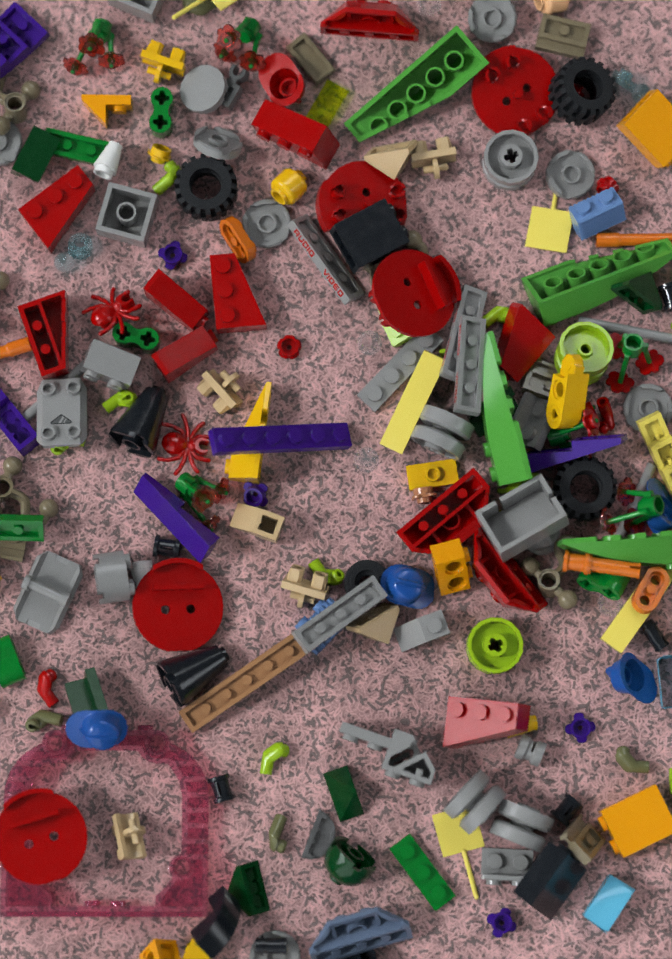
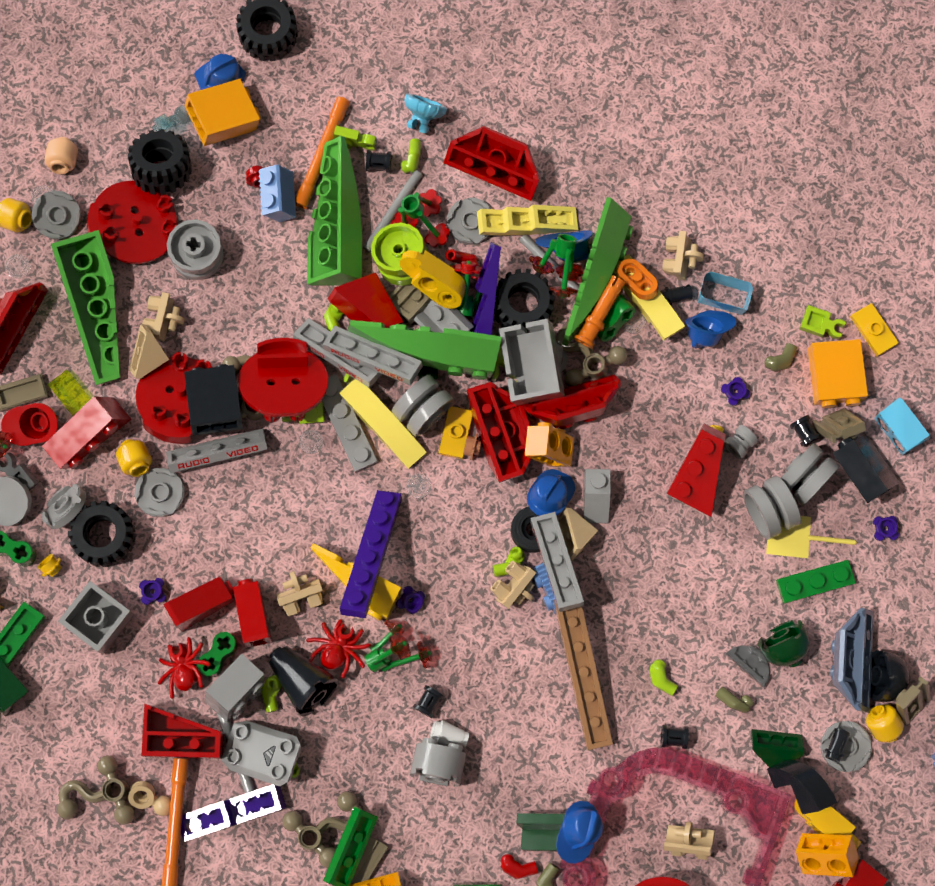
camera: 75 degrees left, 5 degrees down
light grey shield [13,551,83,635] -> none
red wedge [18,165,96,254] -> none
clear light blue plate [54,233,93,272] -> none
white cone [93,141,123,180] -> none
red piece [132,558,223,652] -> none
dark purple slope [134,472,220,563] -> none
lime arm [152,160,181,196] -> none
black cone [156,645,230,707] -> none
red wedge [210,253,267,334] -> none
orange plate [219,216,257,264] -> none
tan slope [229,503,285,544] -> none
red plate [277,335,302,359] -> none
dark green slope [323,765,364,822] -> none
light grey piece [339,722,436,788] -> none
lime wheel [466,617,523,675] -> none
light grey bracket [481,848,534,886] -> none
light yellow piece [525,194,572,253] -> none
dark tan plate [534,13,591,59] -> none
light grey tile [546,150,595,200] -> none
dark green slope [610,271,662,314] -> none

